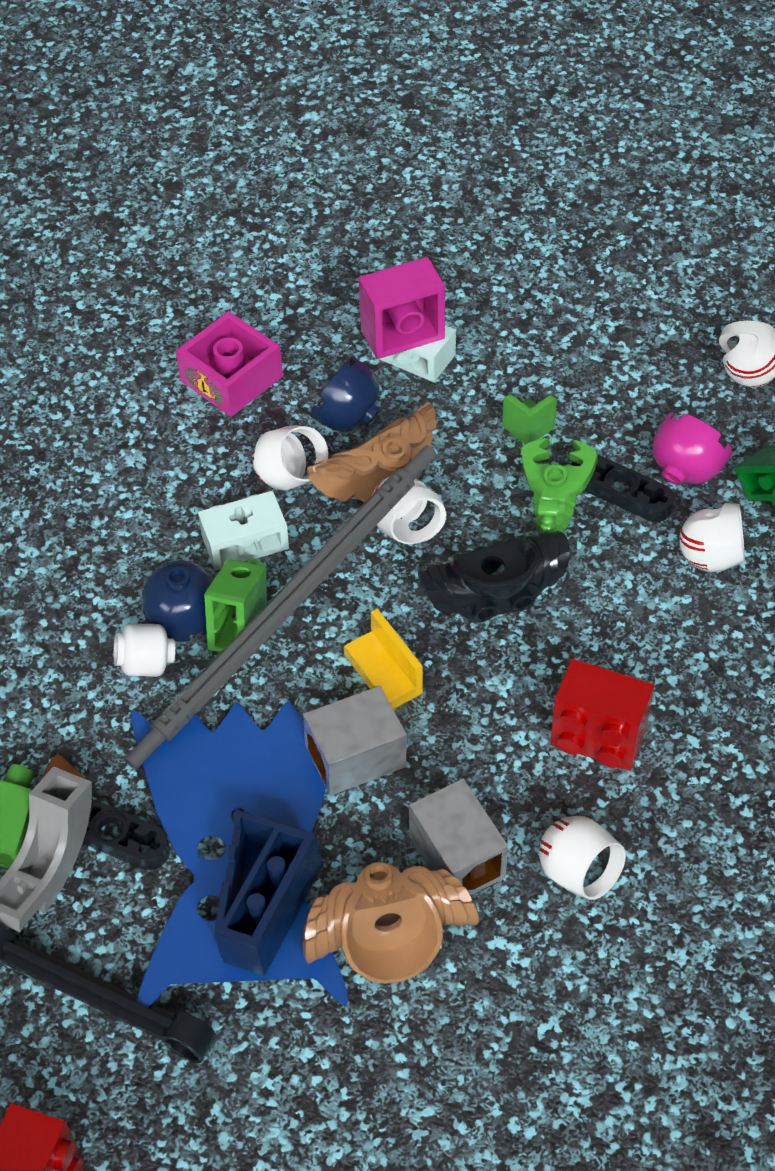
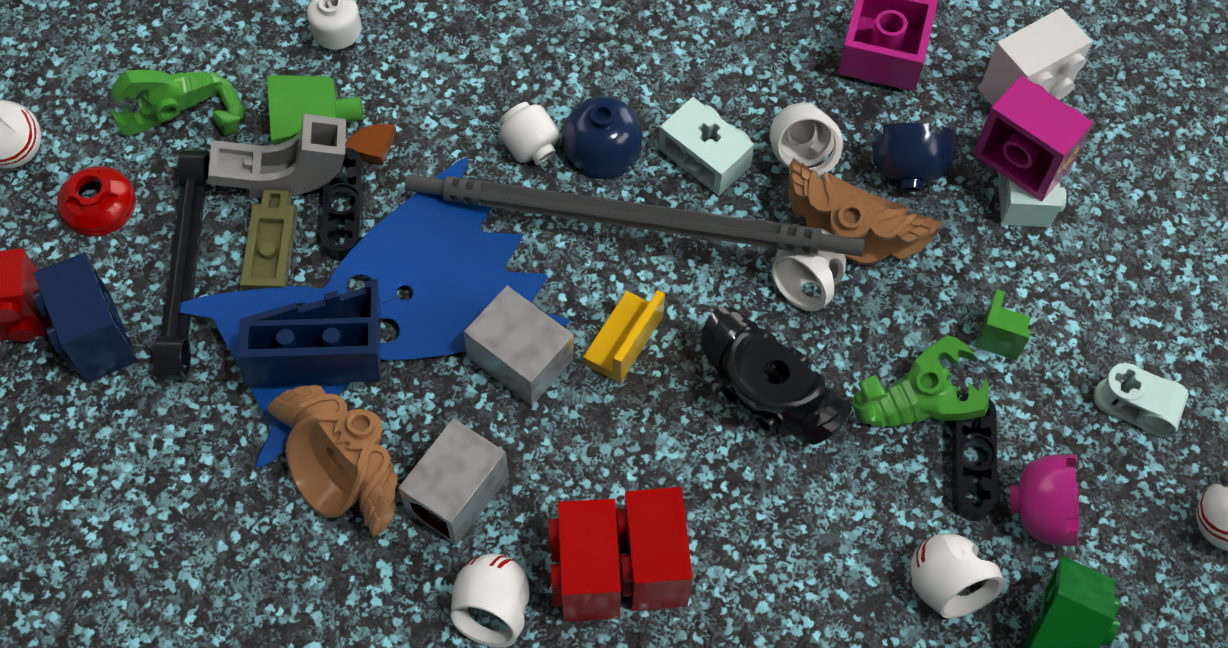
camera: 60 degrees right, 10 degrees up
bright green torso [204,559,267,652] -> none
none -> dark blue brick [33,252,138,383]
none -> olive hinge [240,189,297,291]
none -> red brick [549,499,621,622]
none -> white brick [979,8,1093,106]
none -> light aqua piece [1093,363,1189,437]

